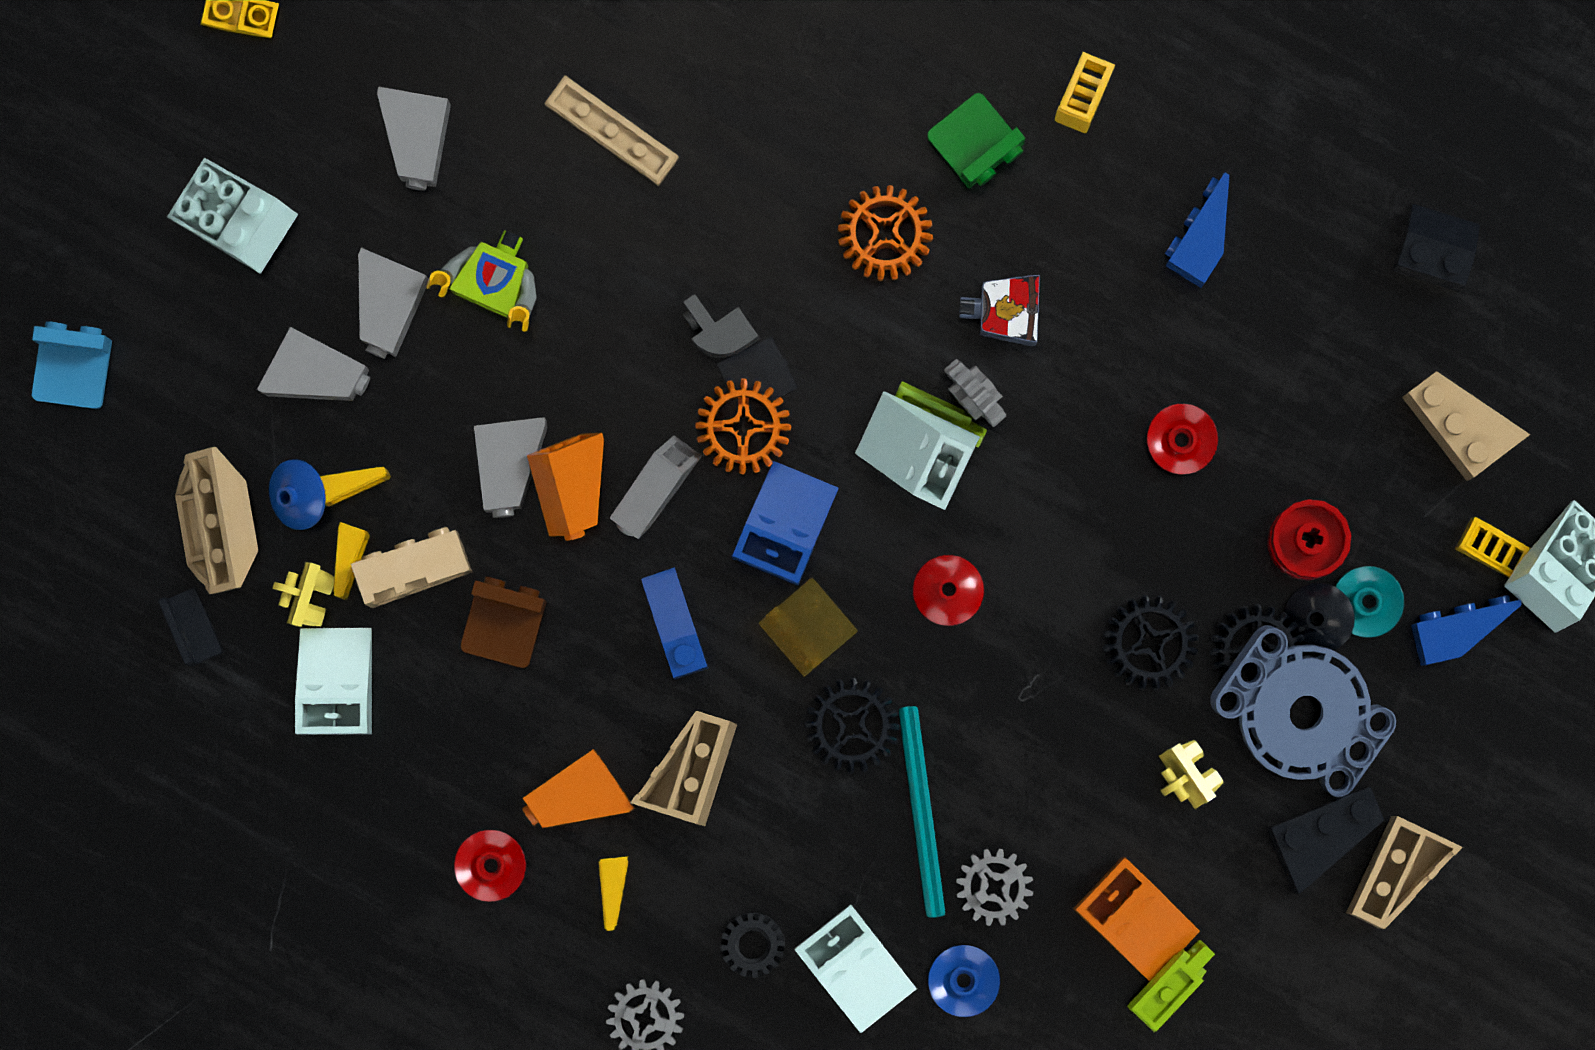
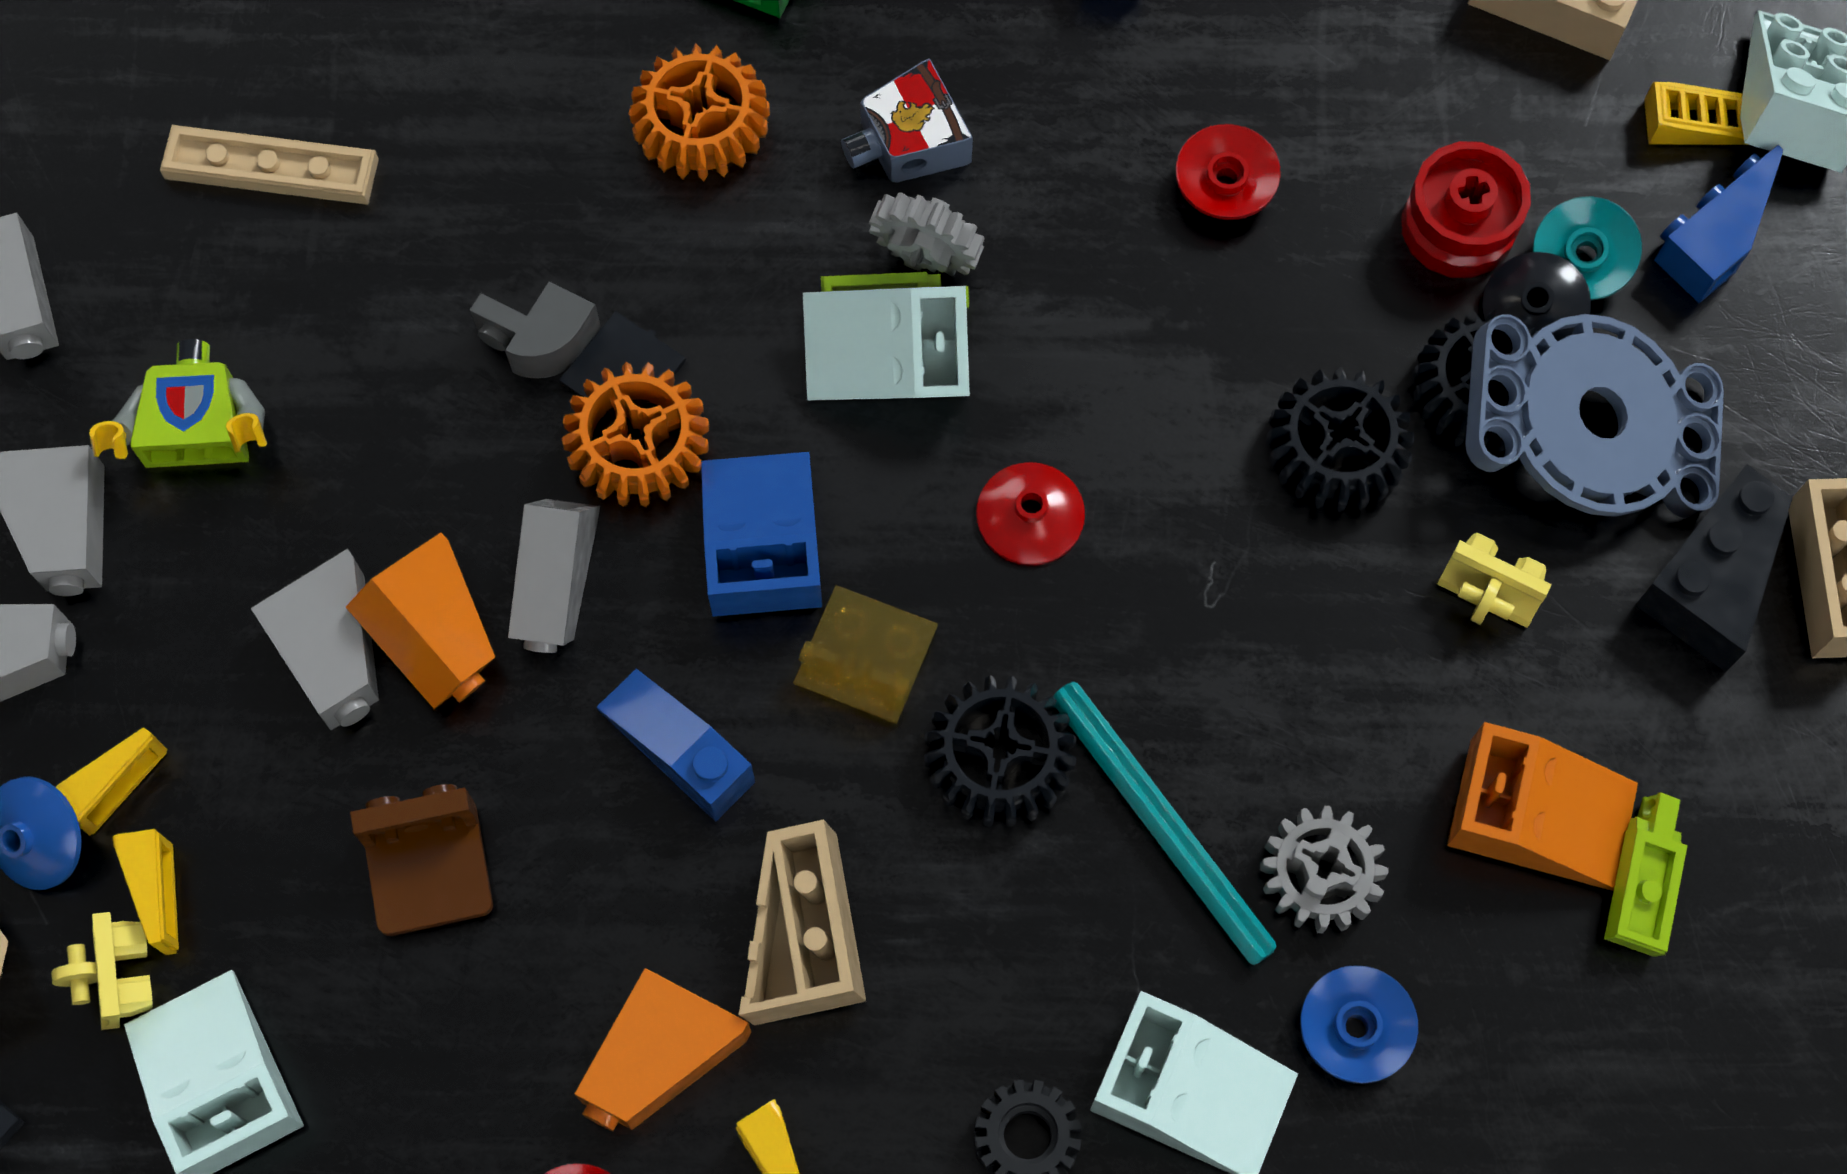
camera: 30 degrees left, 15 degrees down
tan wedge [351,527,472,608] -> none

